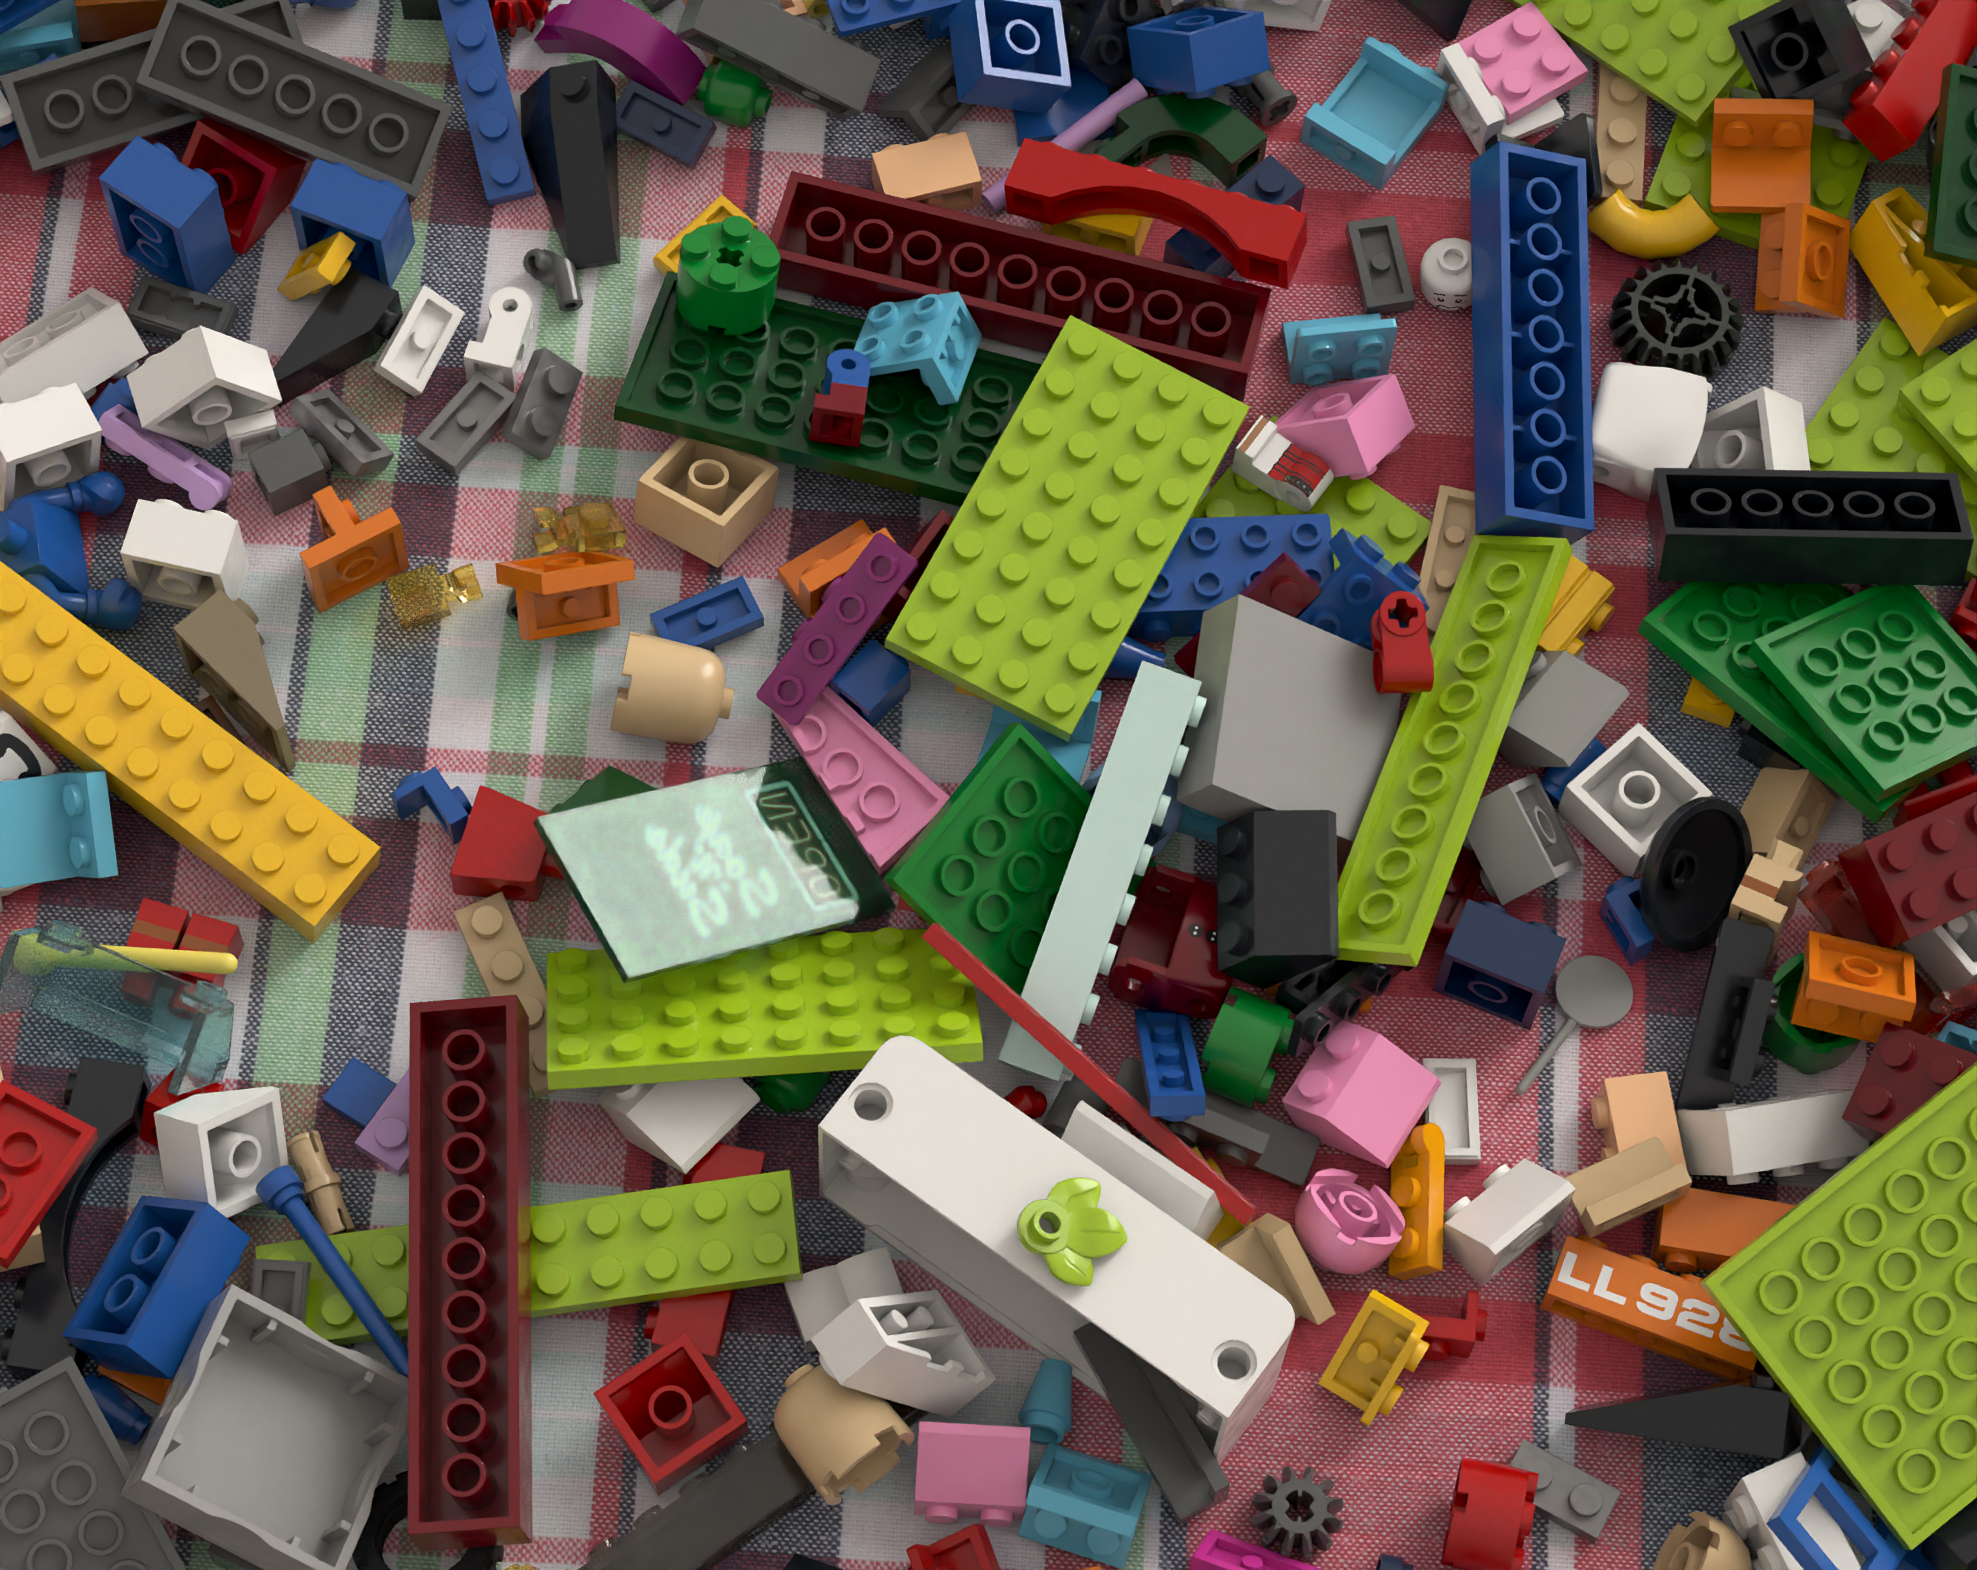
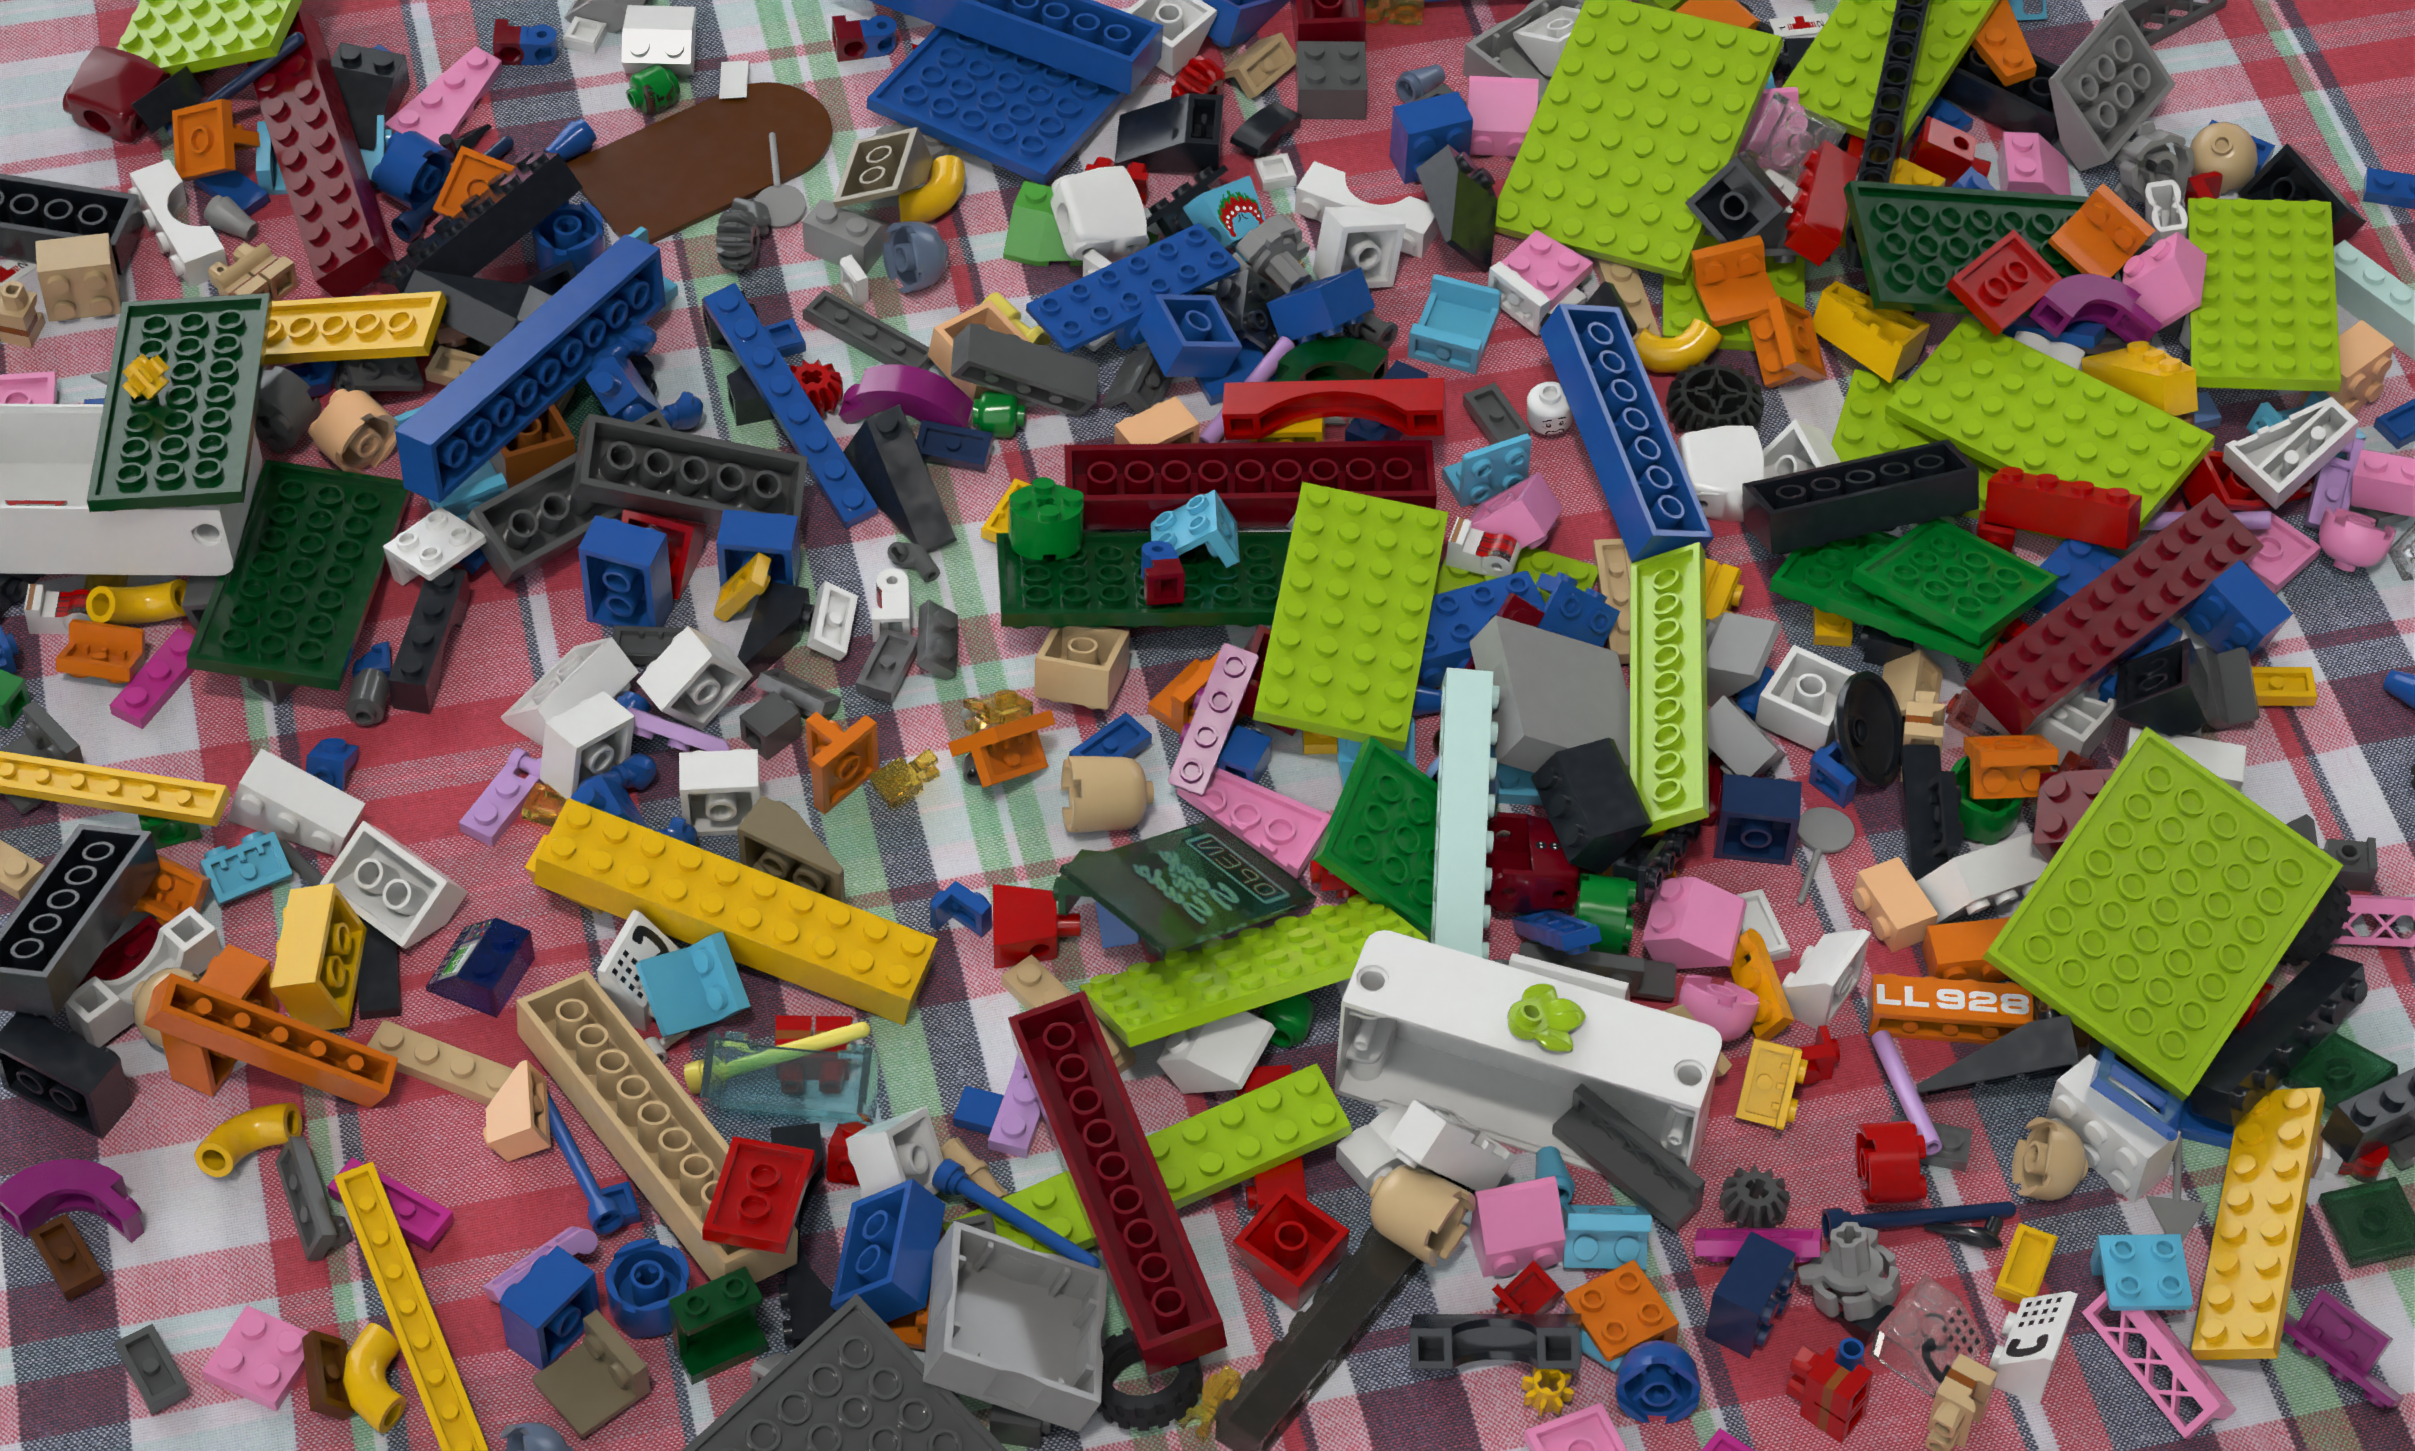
camera: 15 degrees left, 15 degrees down
white tile [224,409,280,460] -> none
red tile [921,923,1258,1227] -> none
red piece [1370,591,1434,695] -> none
tan panel [1564,1137,1693,1238] -> none
none -> lavender piece [1871,1030,1942,1155]

